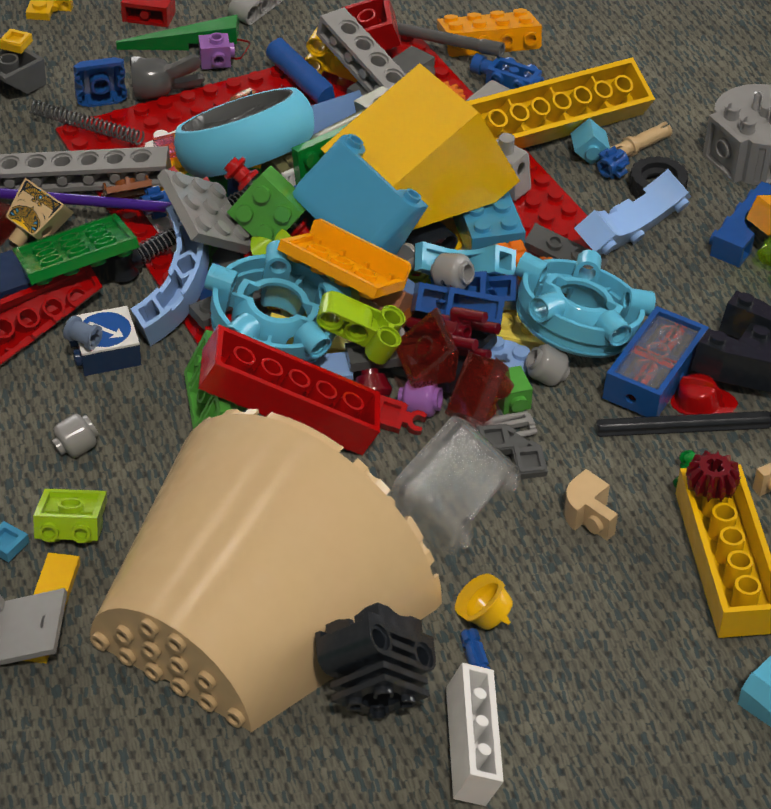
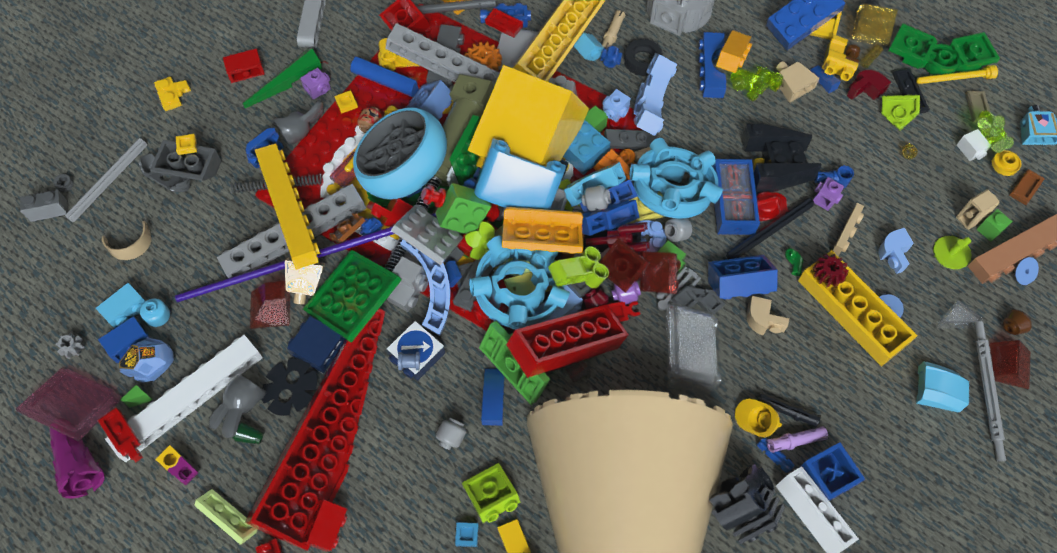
camera: 30 degrees left, 20 degrees up
none -> yellow brick [255,143,320,270]
none -> yellow plate [334,90,358,114]
none -> light grey brick [387,256,428,312]
none -> blue slope [482,369,505,426]
none -> red plate [485,8,523,38]
none -> bright green brick [585,106,608,132]
none -> light blue brick [602,89,631,122]
none -> blue brick [708,255,778,299]
none -> black pin [758,392,821,427]
none -> lavender pin [767,427,828,453]
none -> blue brick [799,442,865,501]

